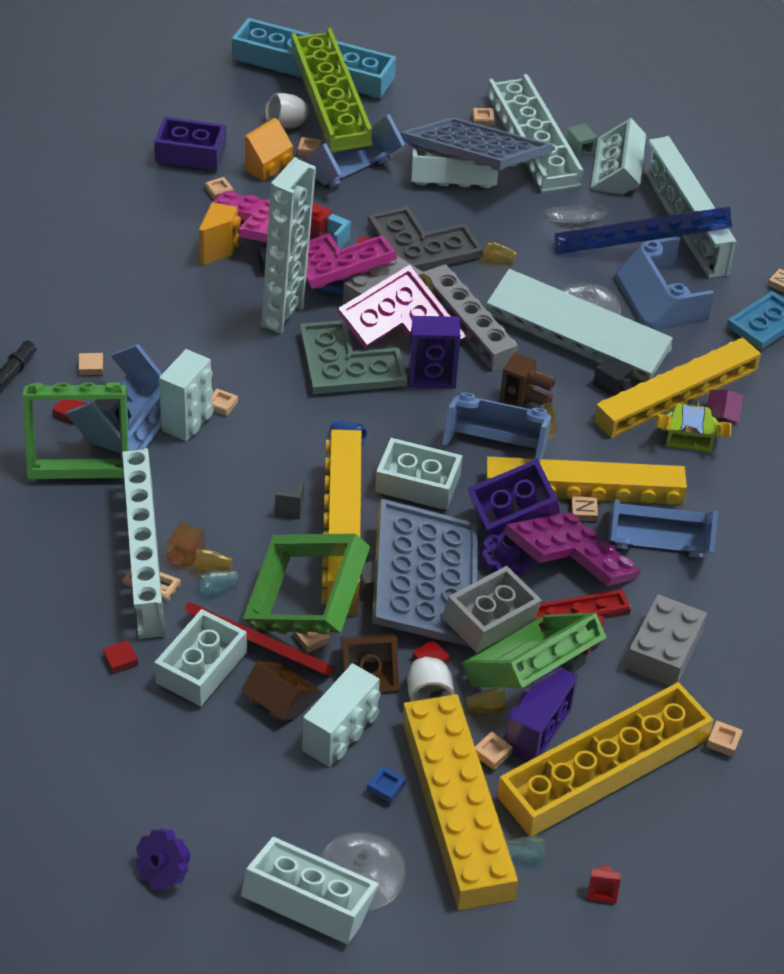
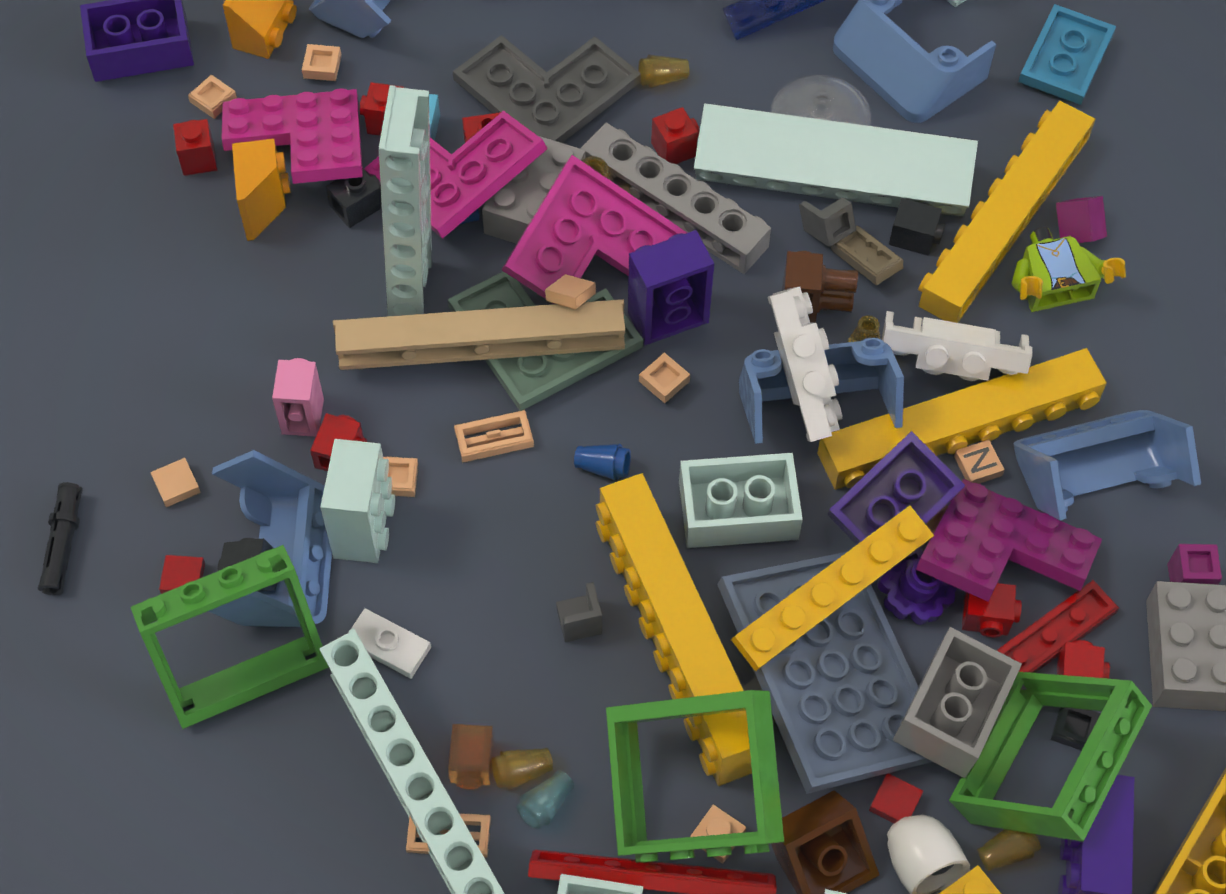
camera: 20 degrees left, 15 degrees up
none -> red brick [173,119,218,176]
none -> bright pink brick [272,358,324,437]
none -> tan tile [333,299,625,370]
none -> white plate [348,608,431,679]
none -> light nougat tile [454,410,534,463]
none -> light nougat tile [545,274,596,310]
none -> light nougat plate [639,352,690,403]
none -> red brick [651,107,700,164]
none -> yellow plate [731,506,934,671]
none -> white bracket [768,287,842,442]
none -> dark grey panel [799,198,856,247]
none -> dark tan plate [831,225,903,286]
none -> white bracket [882,311,1032,381]
none -> red brick [962,583,1022,637]
none -> magenta panel [1167,544,1222,585]

